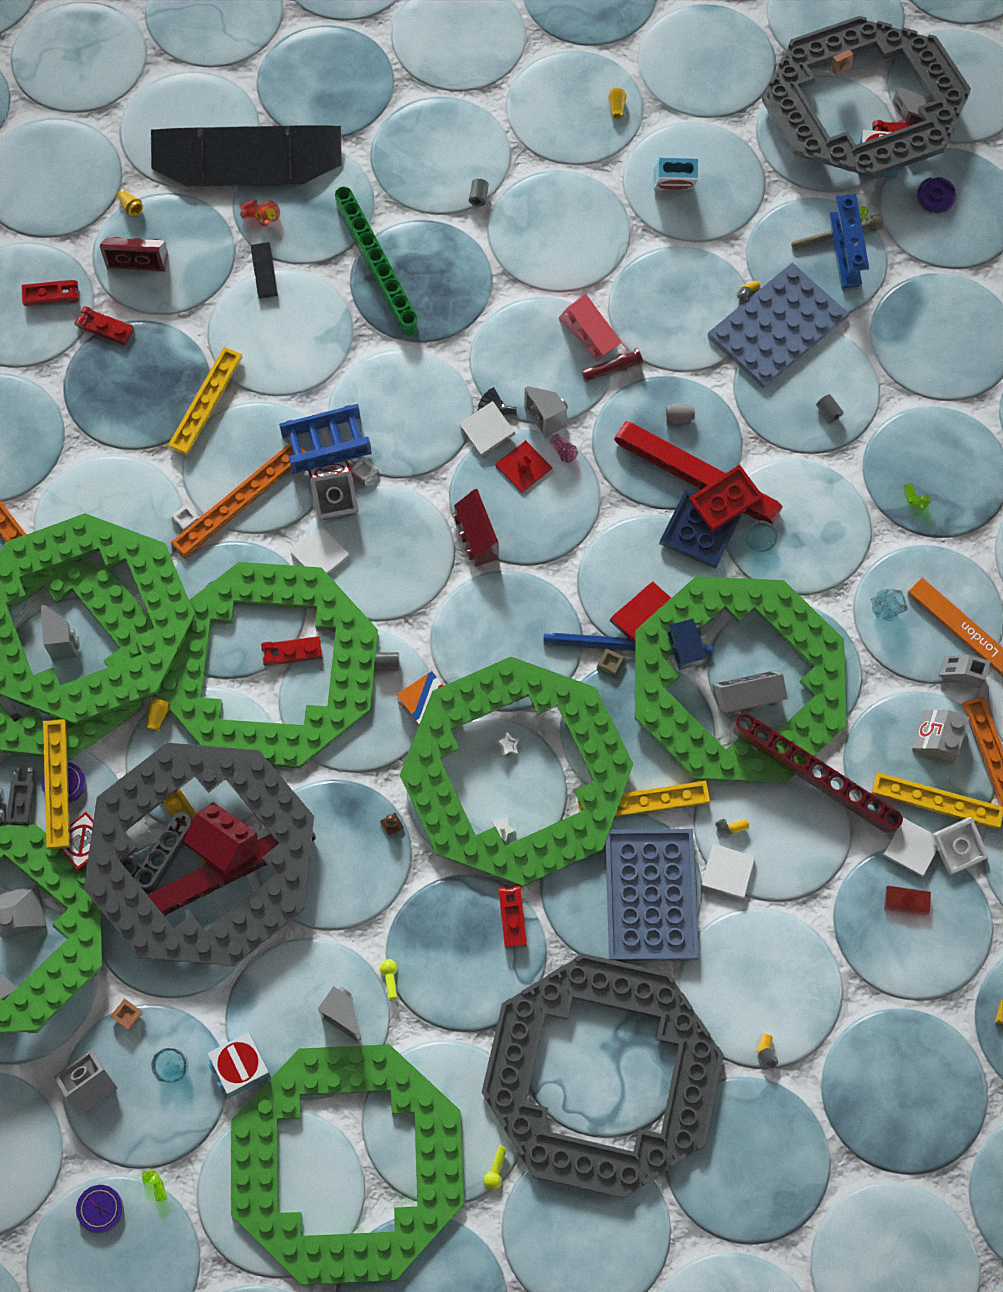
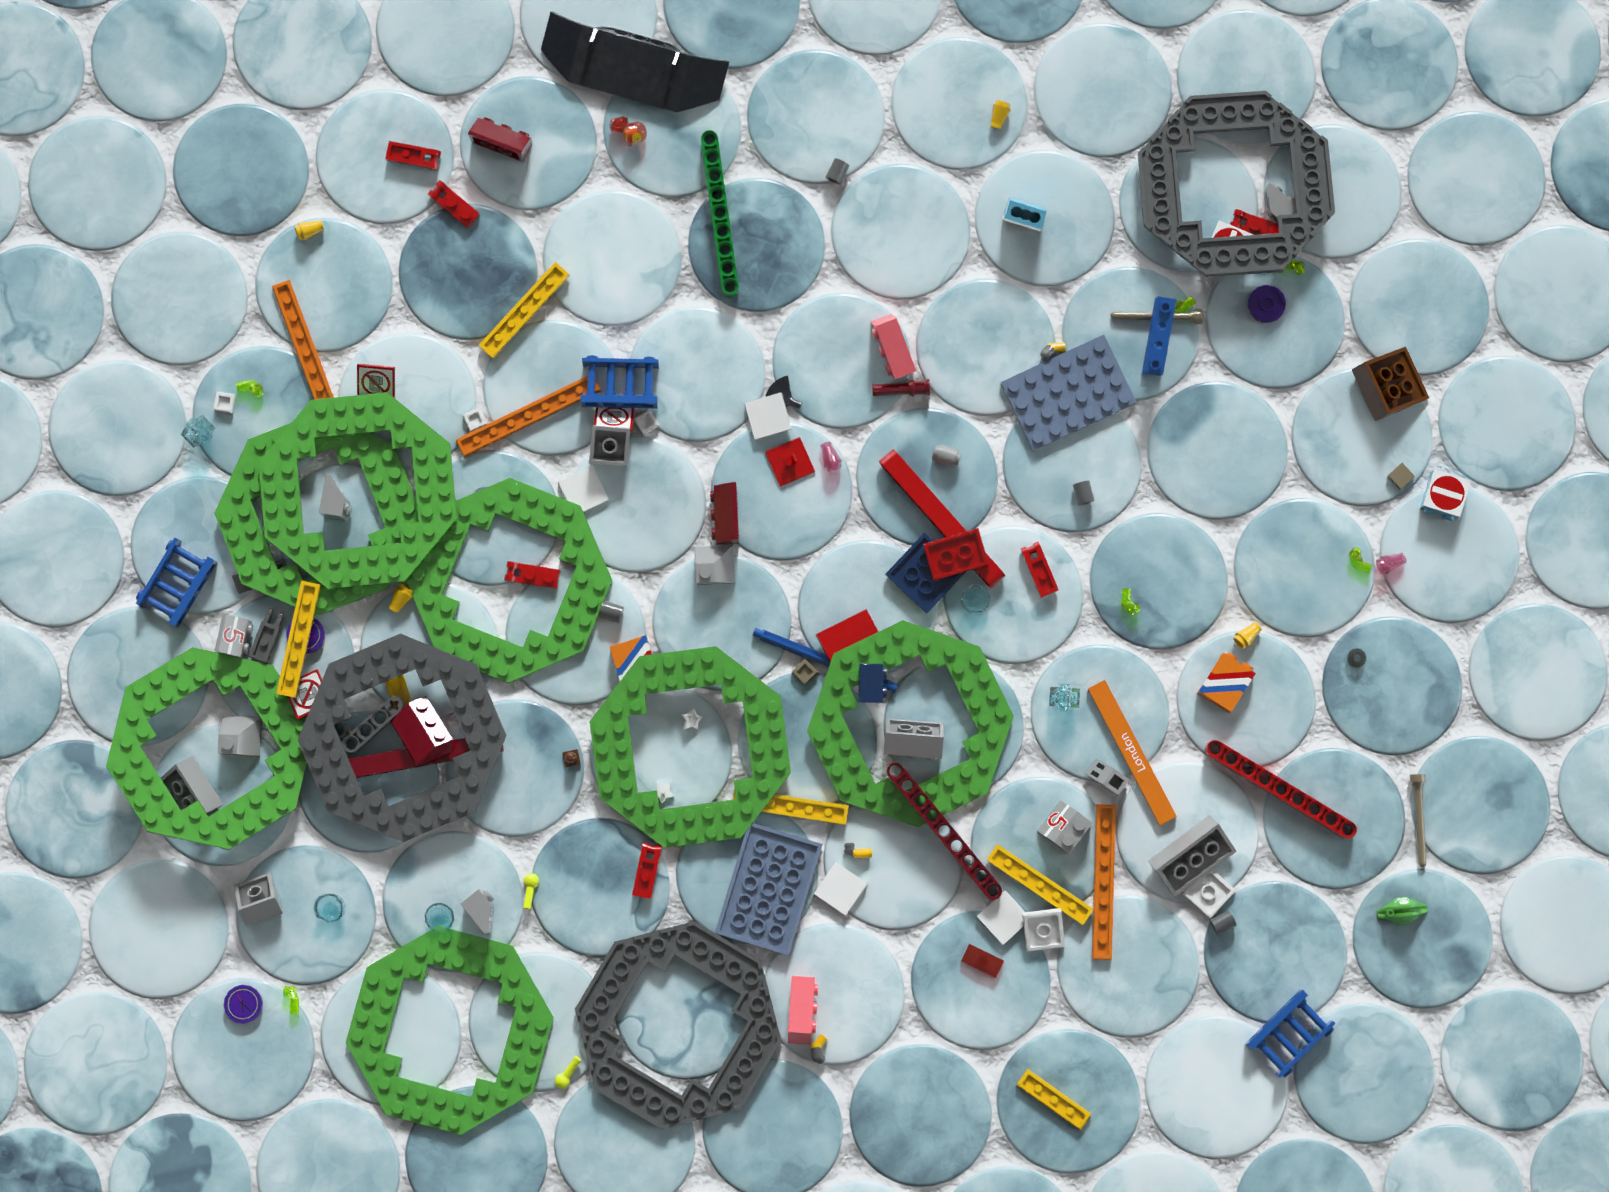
camera: 20 degrees right, 15 degrees up
nougat plate [110,998,143,1031] -> none
yellow cone [117,189,143,216] -> none
piece [207,1032,271,1098] -> none
black tile [250,242,278,299] -> none
light grey slope [524,386,568,438] -> none
nougat plate [832,50,853,75] -> none
none -> piece [357,363,395,398]
none -> clear light blue hair [424,903,454,932]
none -> light grey slope [695,545,735,585]
none -> coral wedge [788,976,818,1045]
none -> red plate [1020,542,1059,598]
none -> clear neon green arm [1279,259,1306,275]

